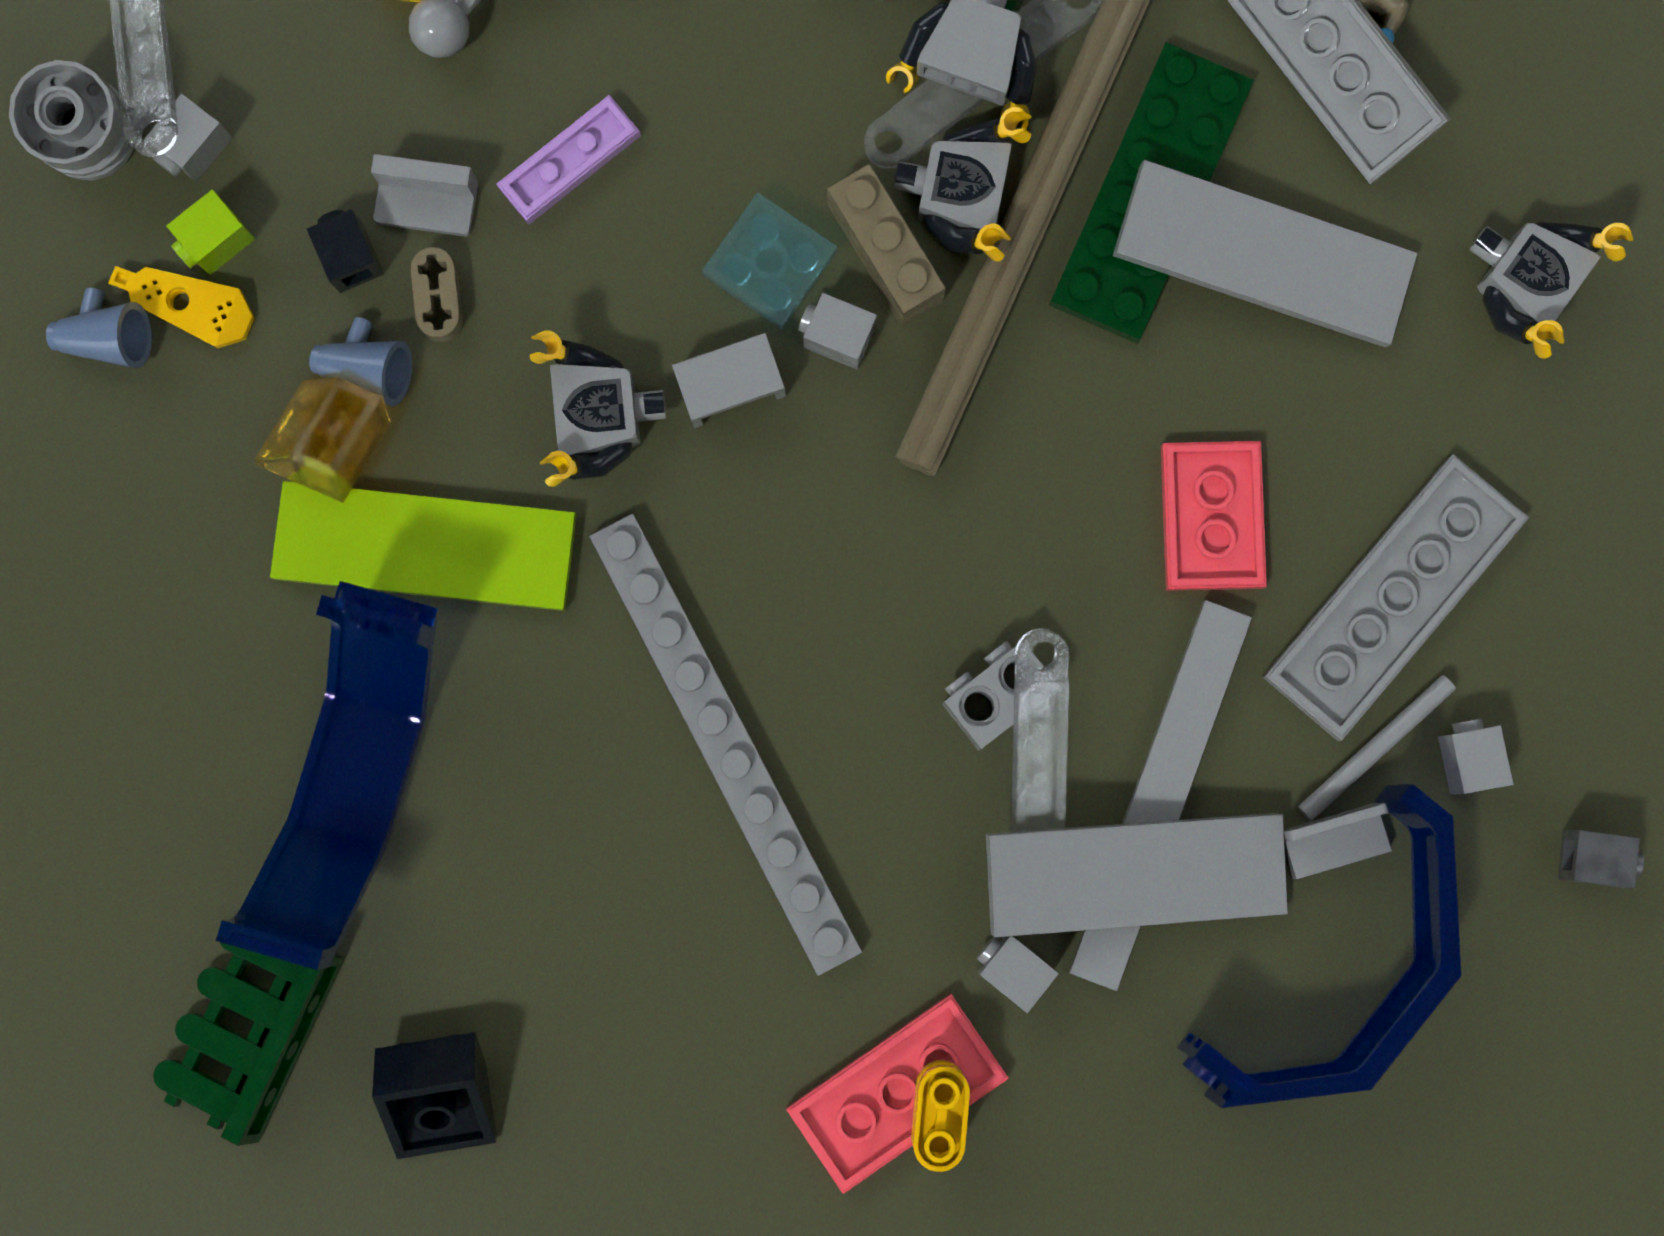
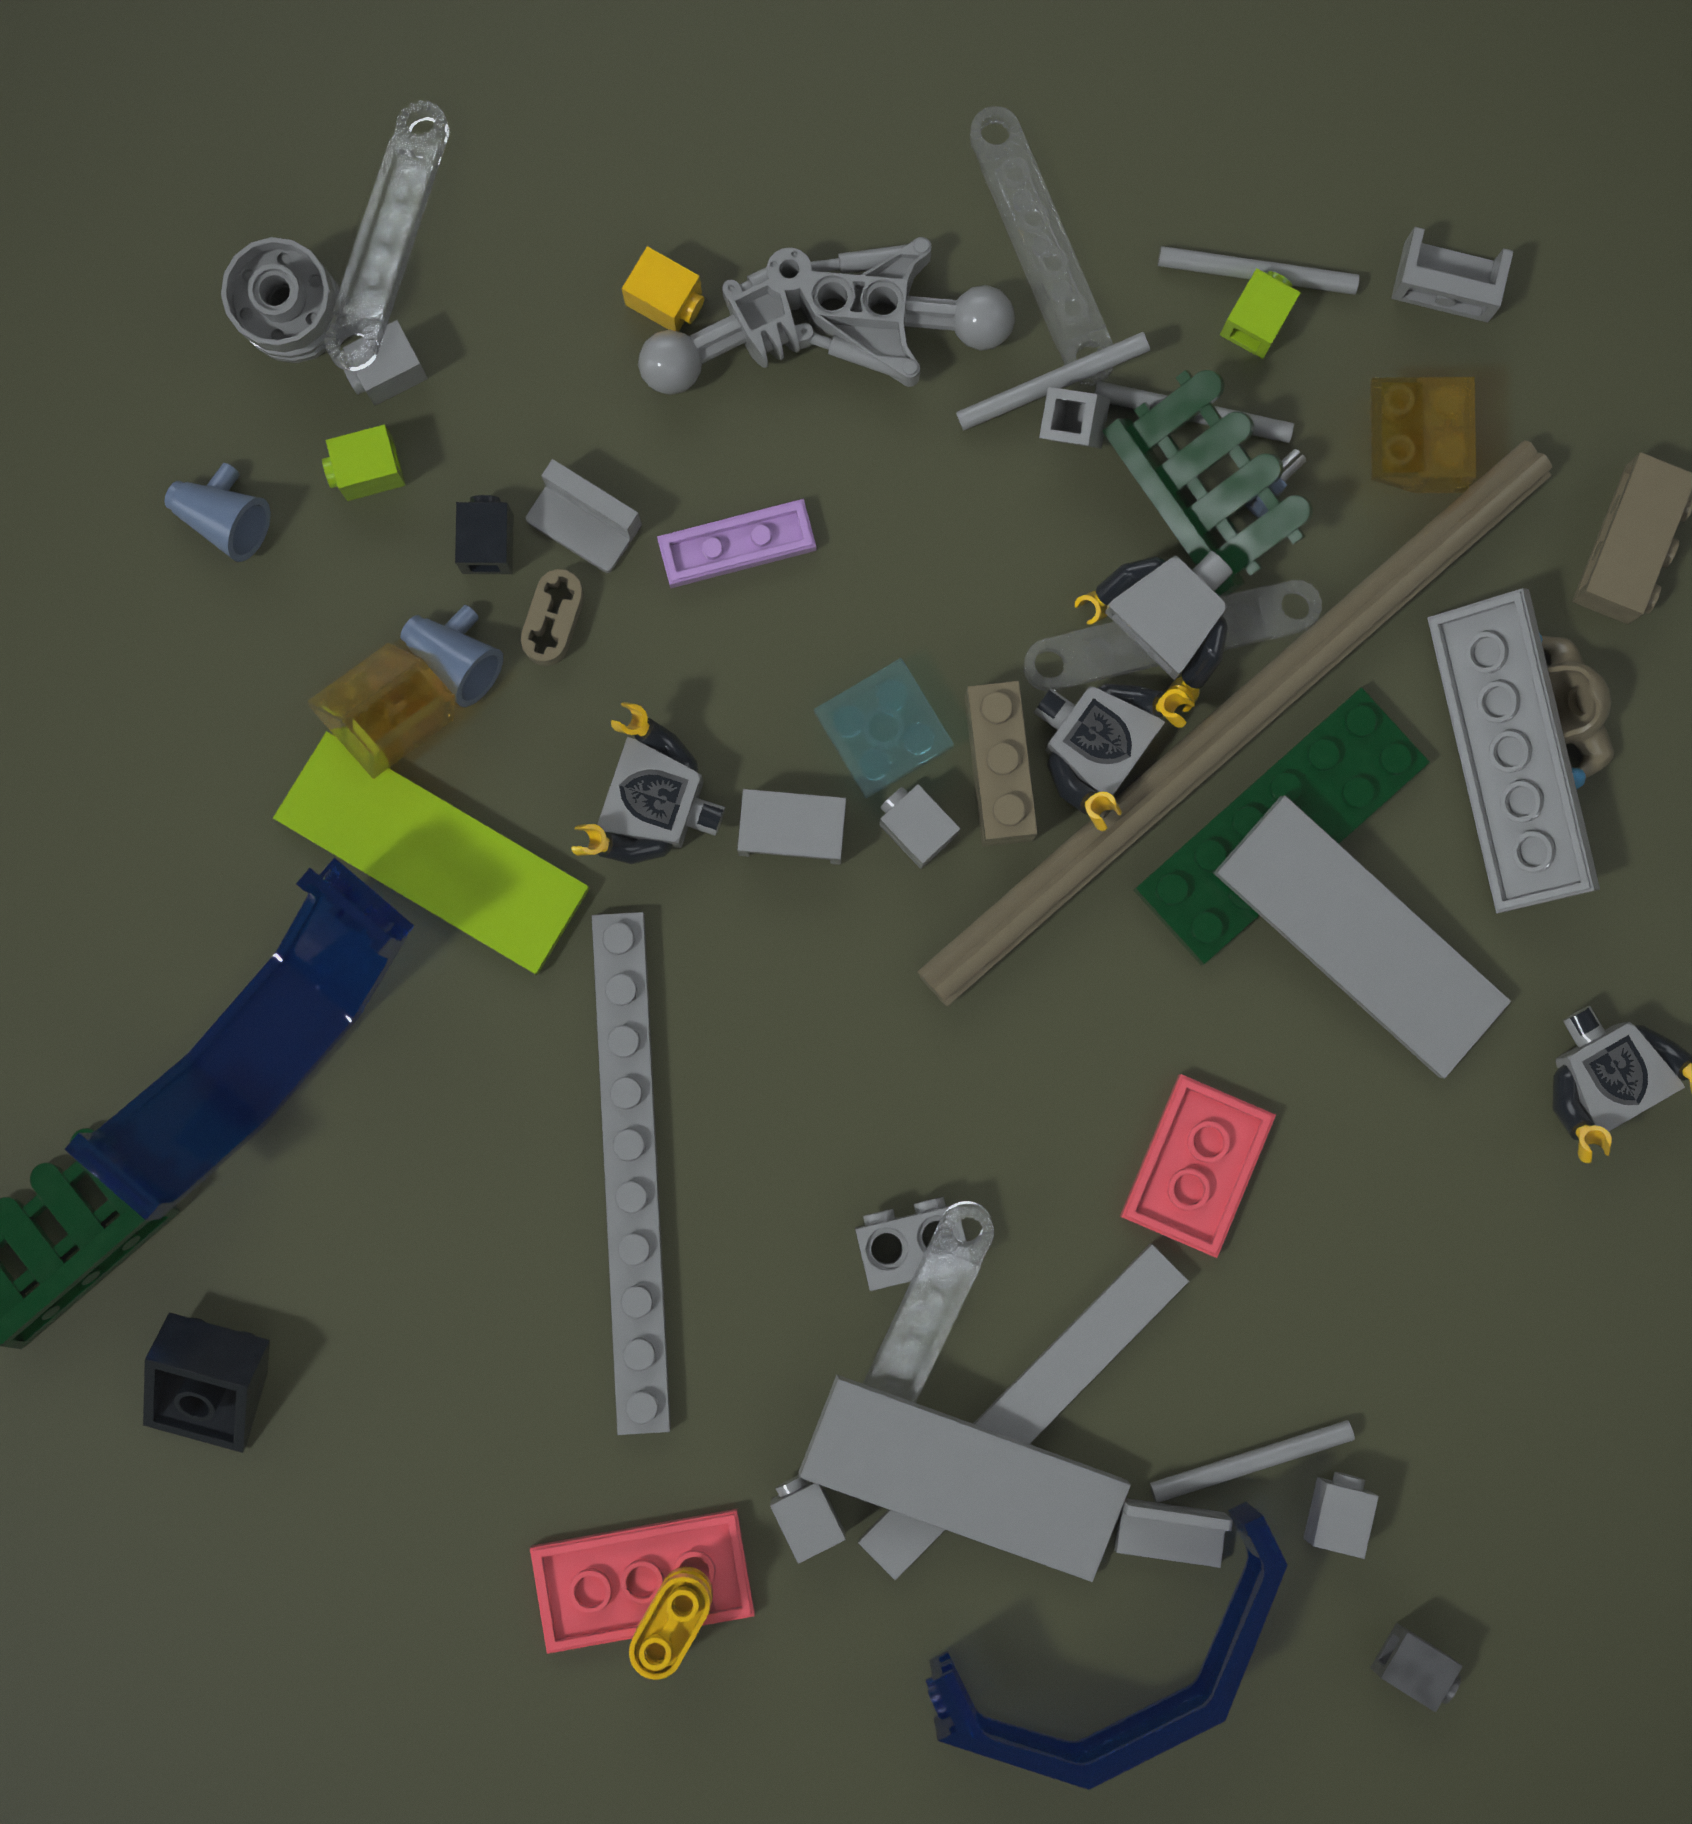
camera: 20 degrees right, 0 degrees up
yellow piece [108,266,255,349] -> none
light grey tile [1262,454,1529,741] -> none

